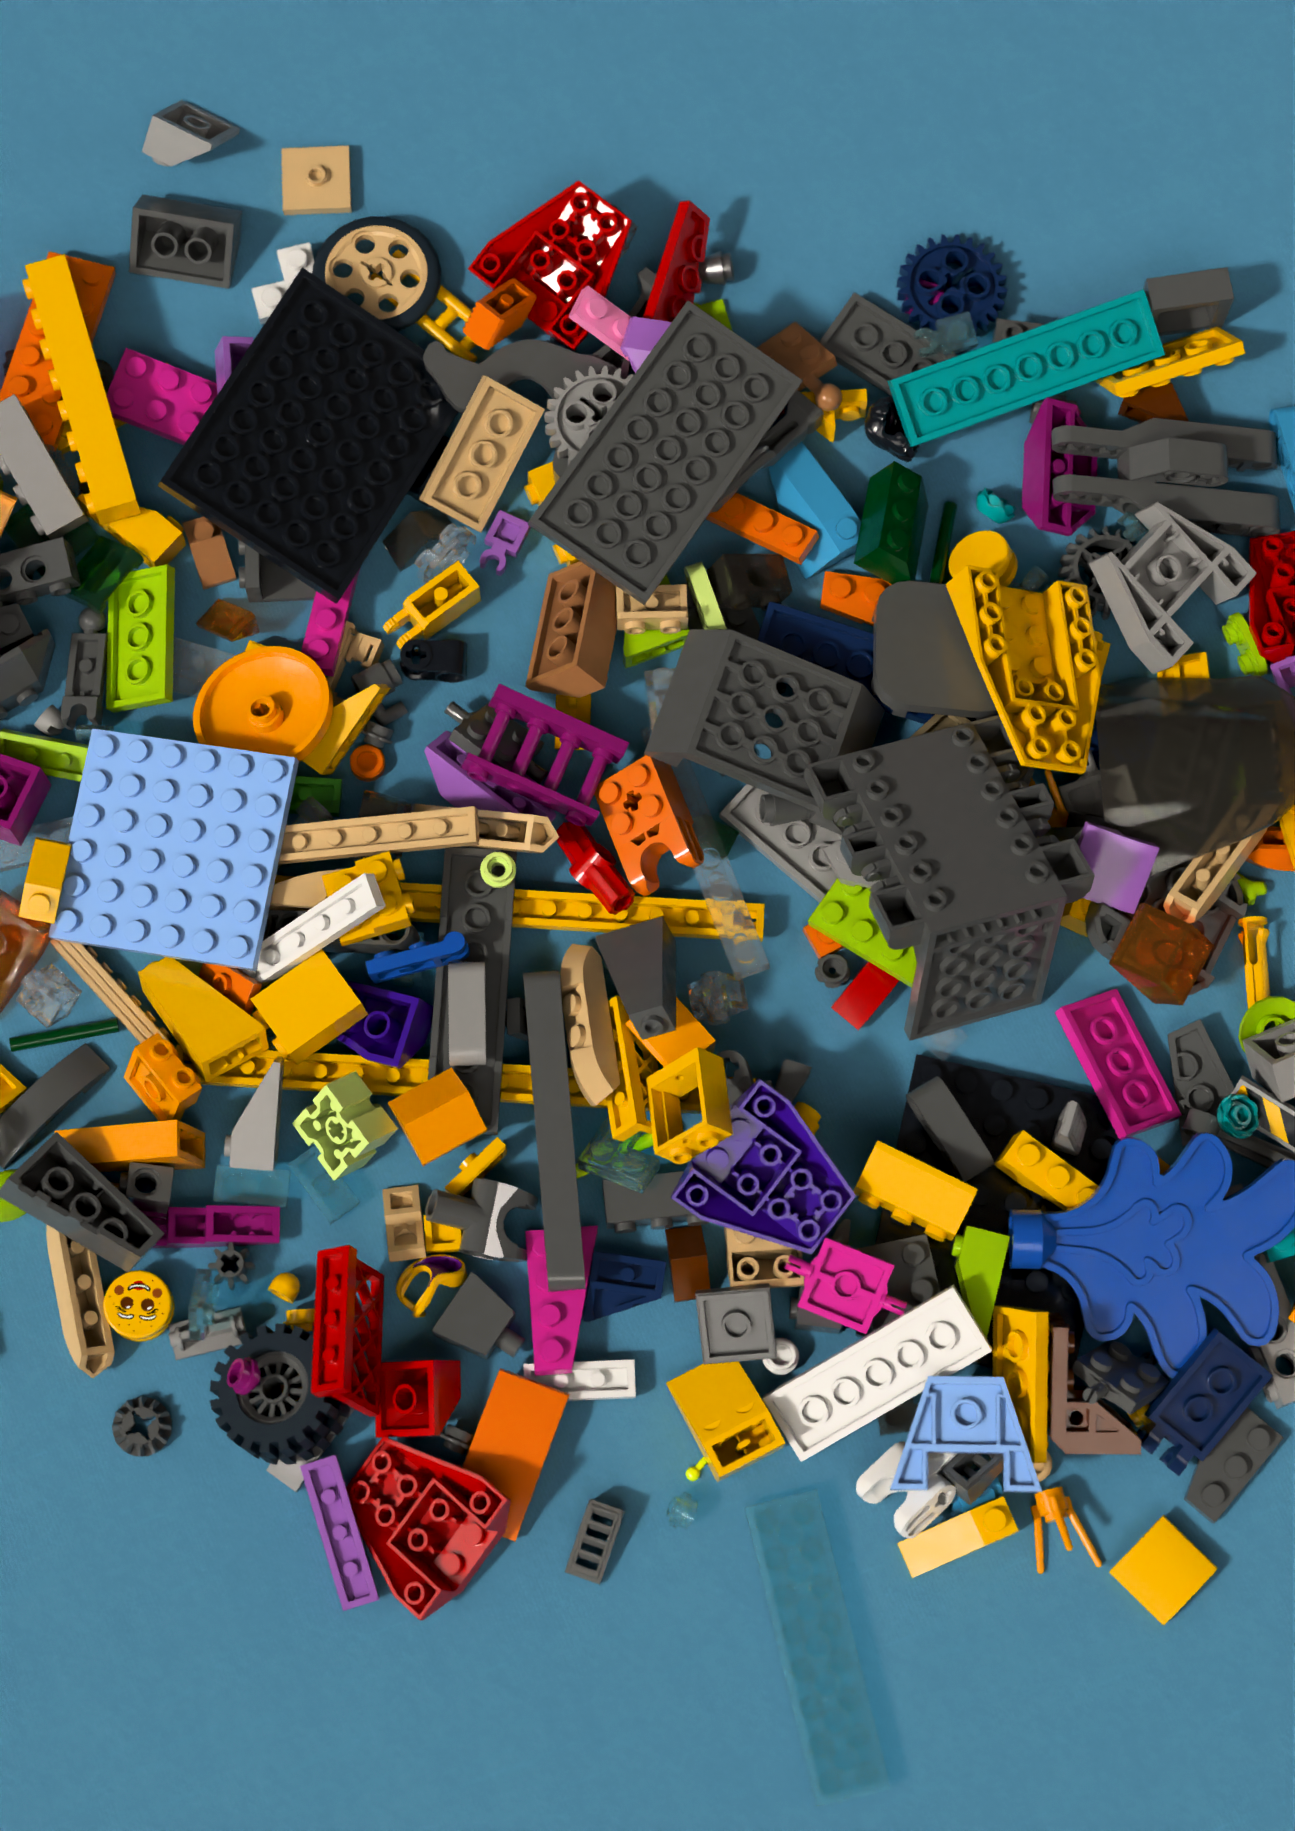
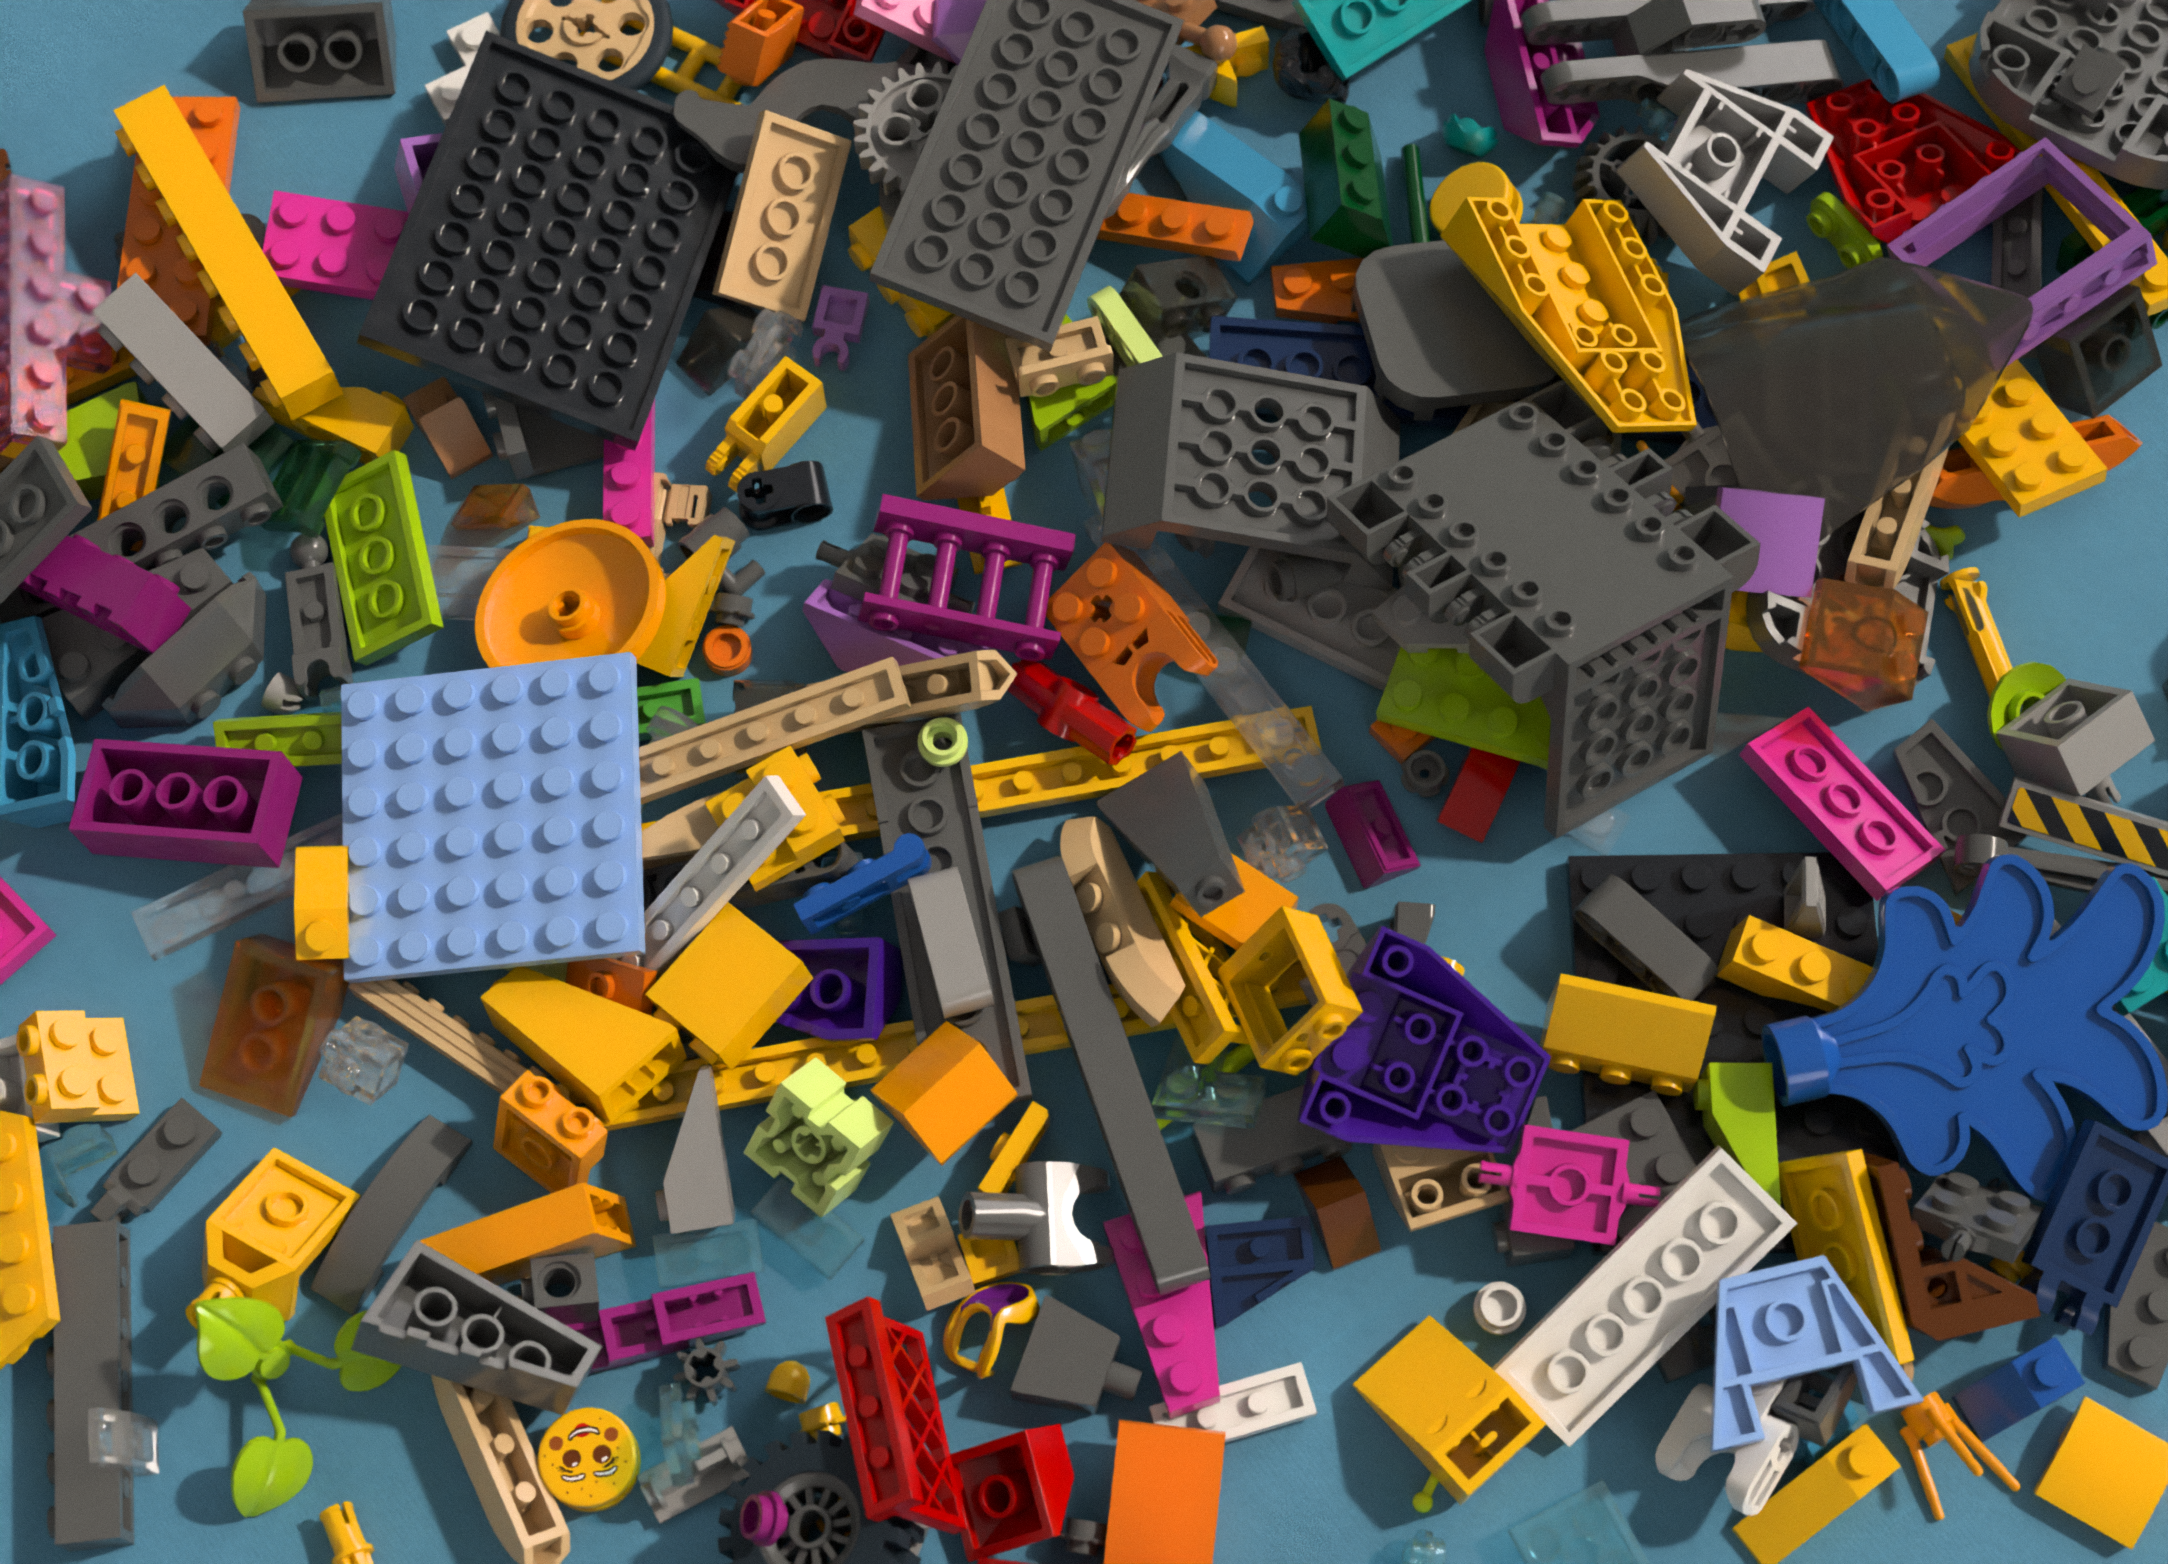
camera: 10 degrees left, 5 degrees down
dark green bar [9,1018,120,1052] -> none
plate [695,1283,777,1364] -> none
teal plate [1217,1094,1259,1139] -> none
none -> magenta slope [1325,780,1421,888]
none -> blue slope [1951,1336,2085,1443]

